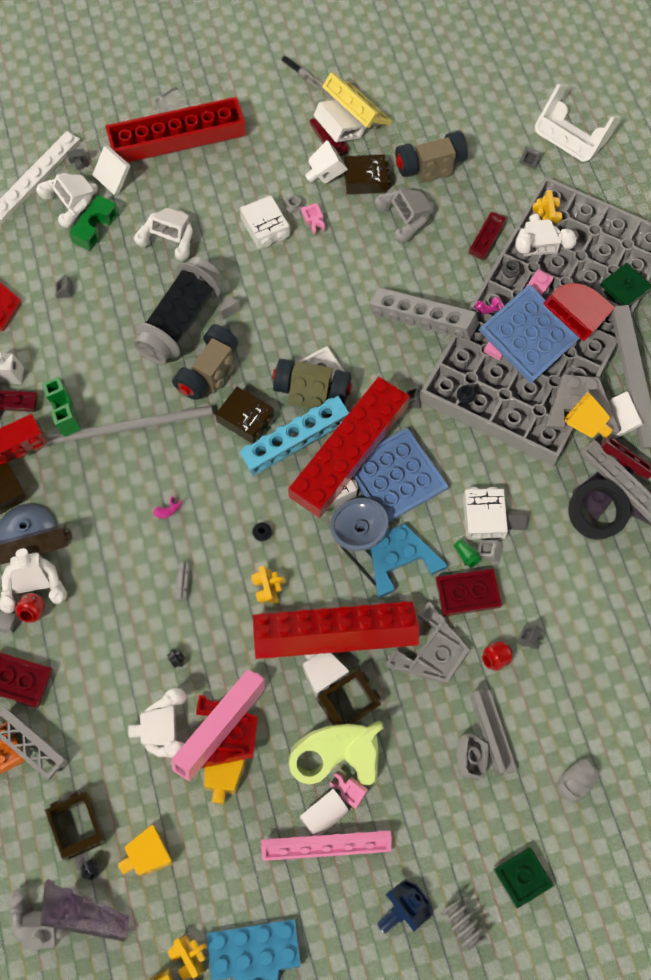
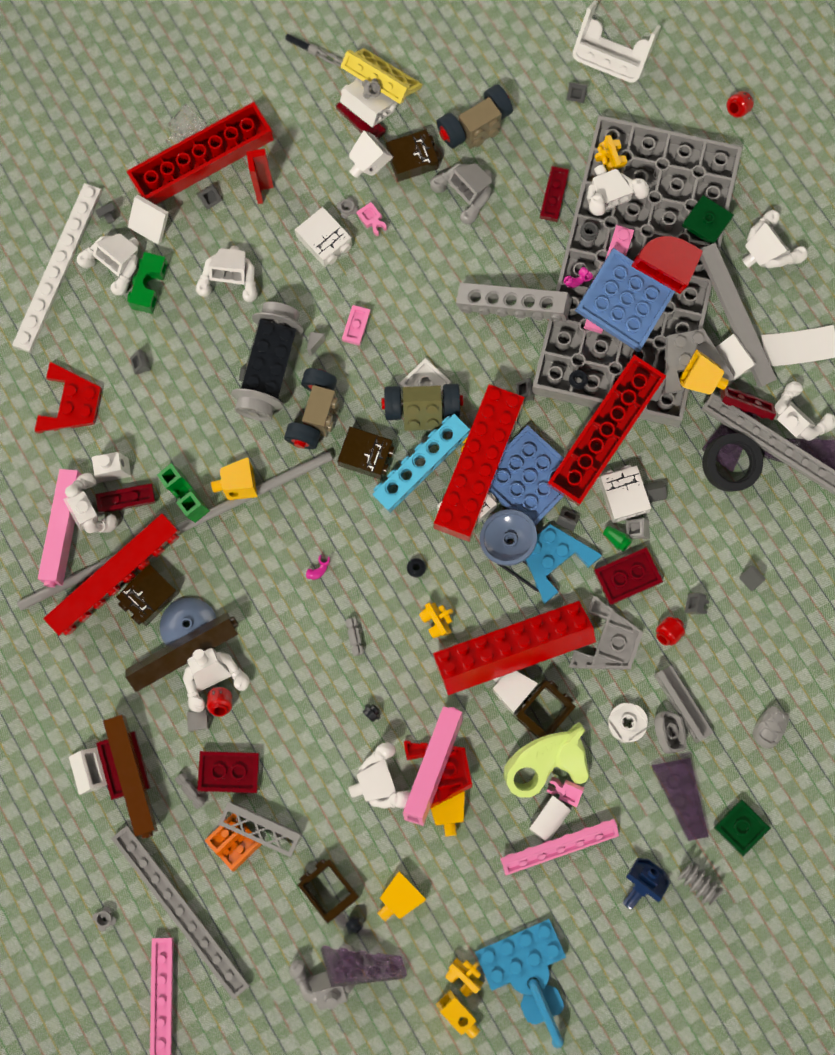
camera: 10 degrees left, 10 degrees up
none -> dark grey slope [196,184,222,210]
none -> yellow torso [211,457,258,500]
none -> red fence [246,148,274,204]
none -> bright pink plate [342,305,371,346]
none -> light grey plate [362,79,380,98]
none -> red brick [547,355,666,506]
none -> dark grey slope [556,509,580,532]
none -> white plate [608,703,648,743]
none -> clear purple wing [651,758,708,841]
none -> dark grey slope [739,565,766,591]

